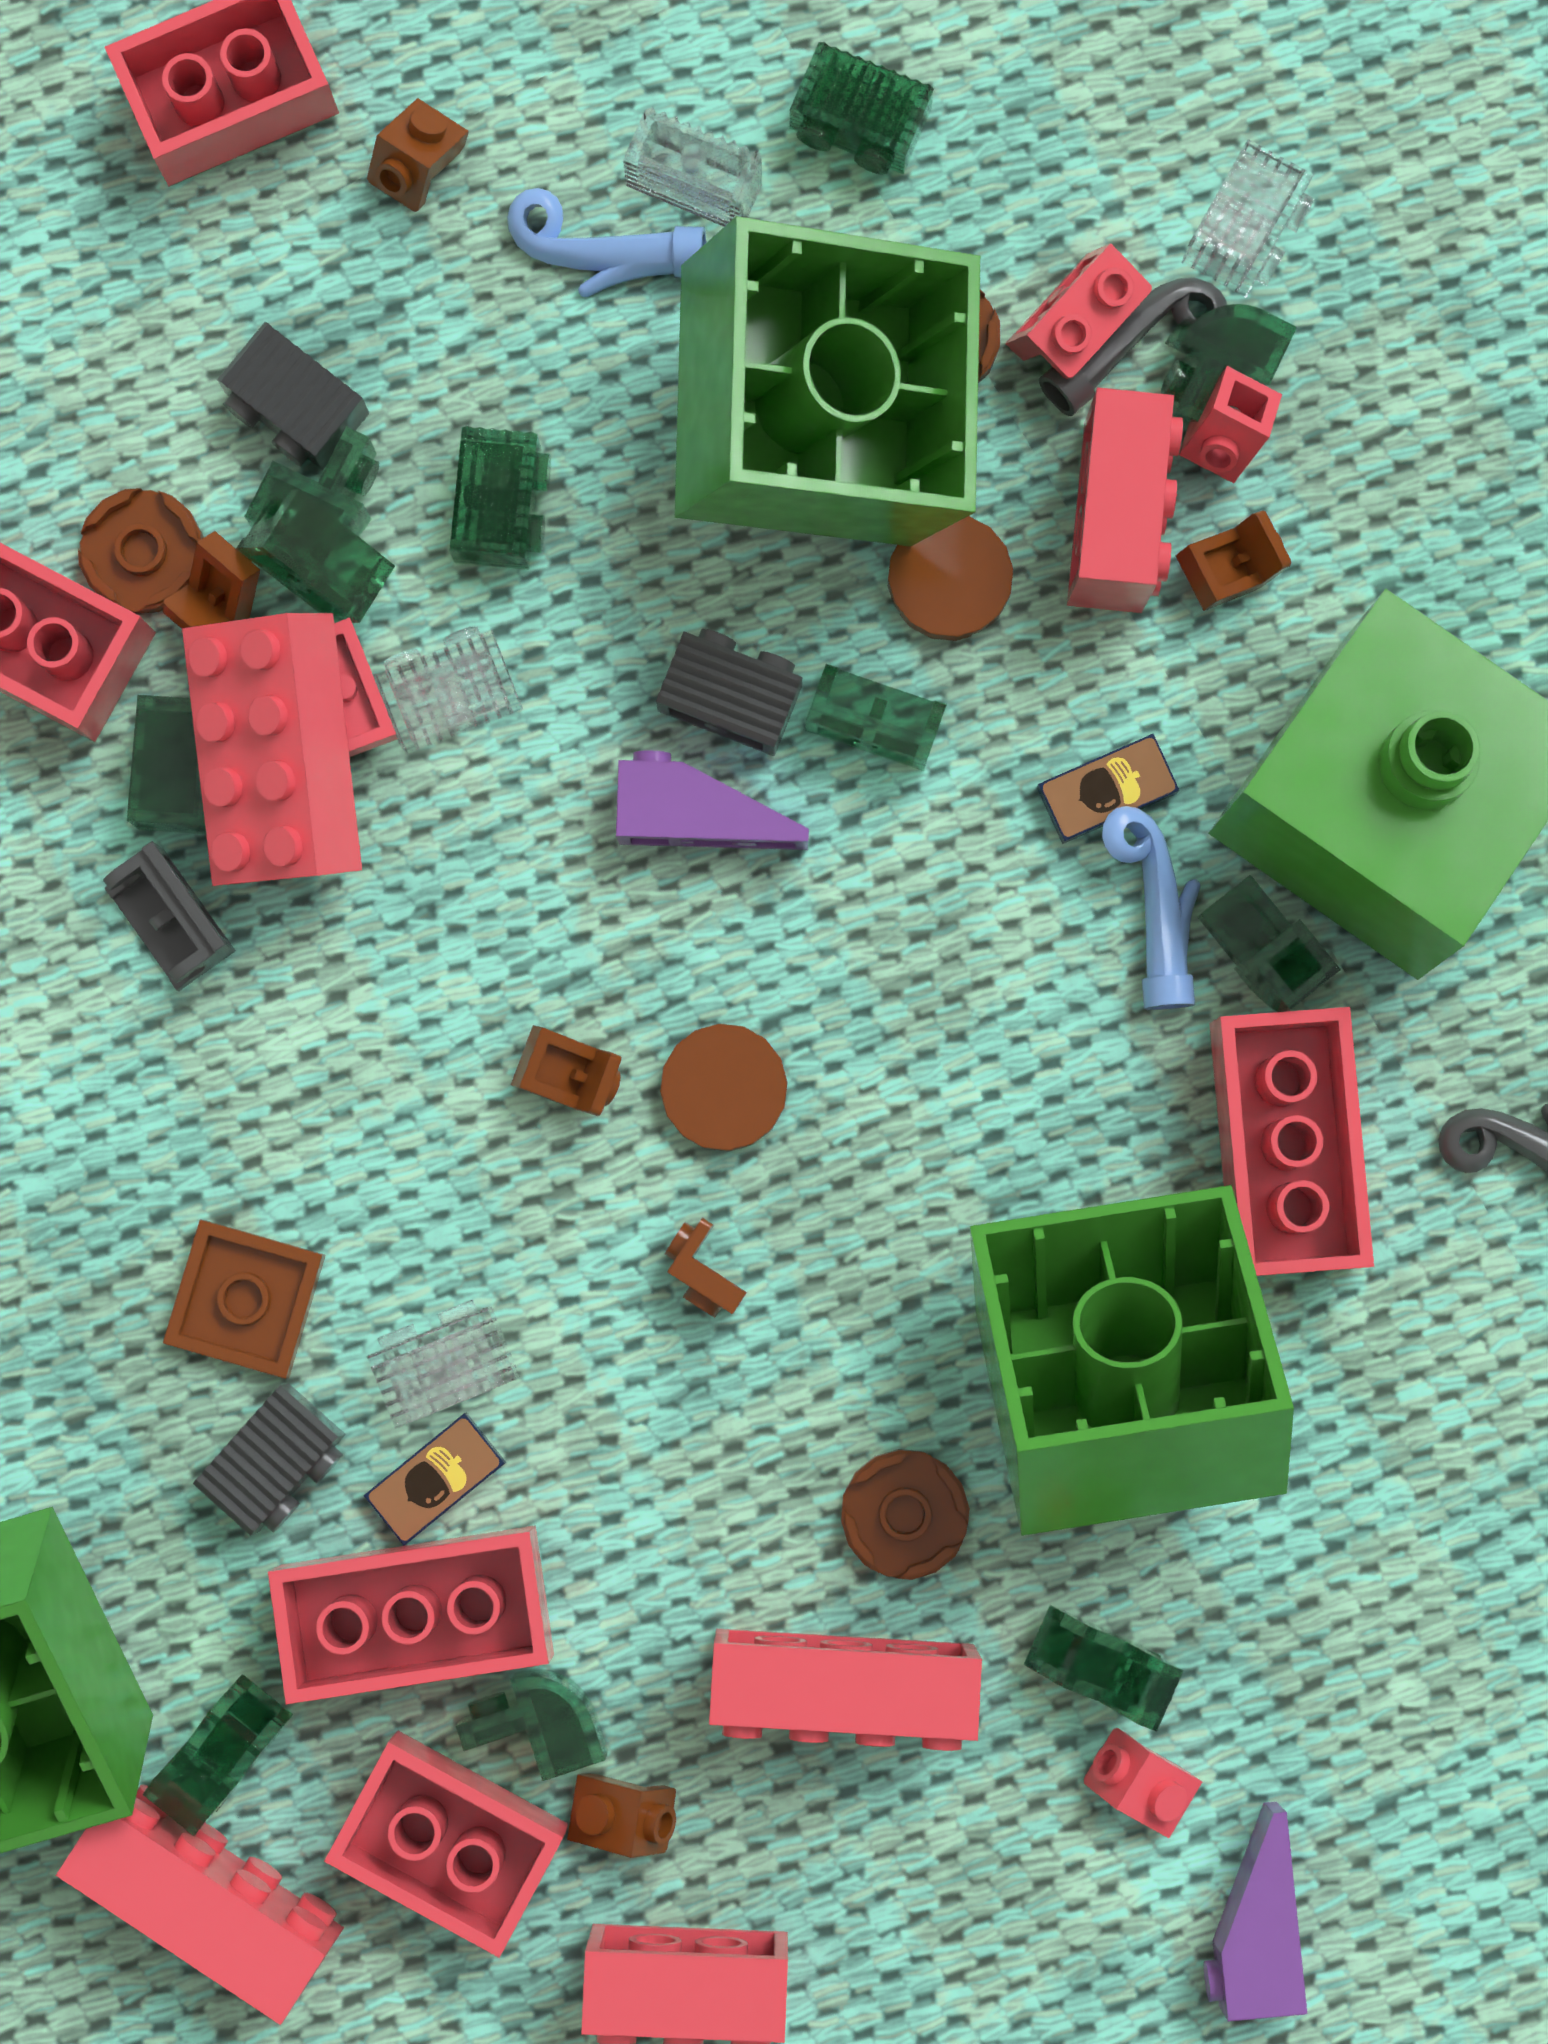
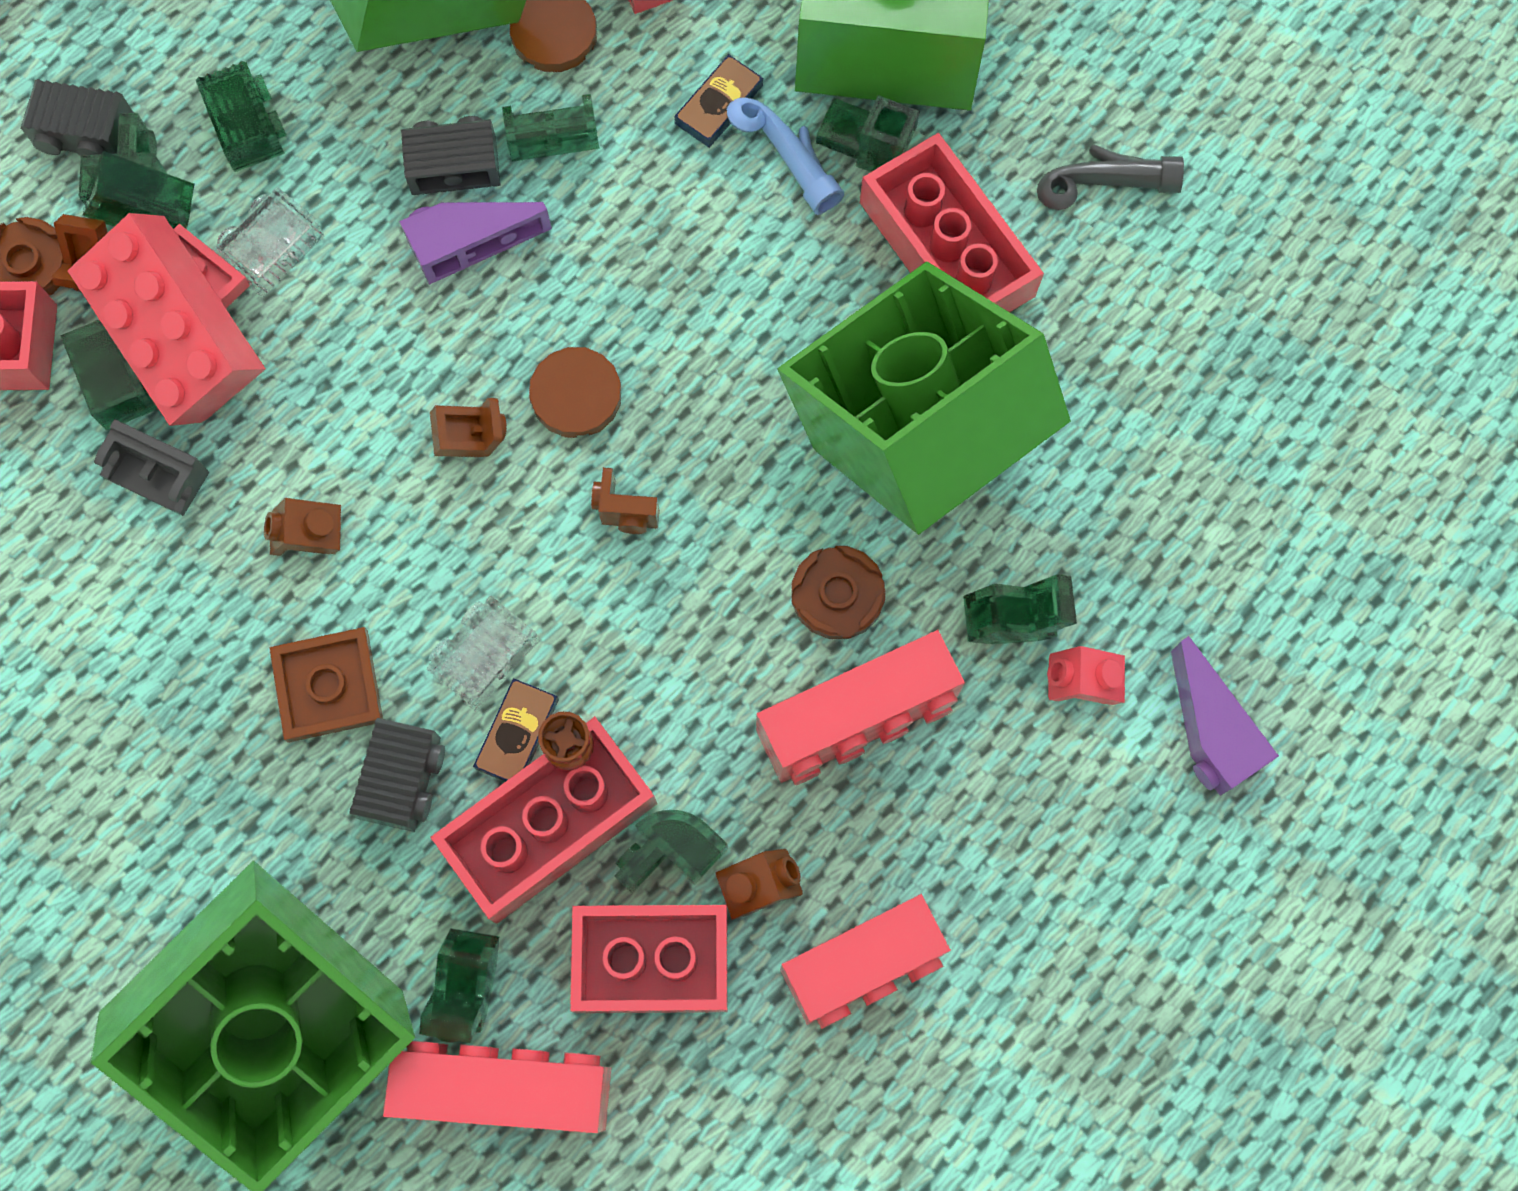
camera: 30 degrees left, 10 degrees down
none -> dark orange bracket [264,498,341,556]
none -> dark orange wheel [538,712,594,770]

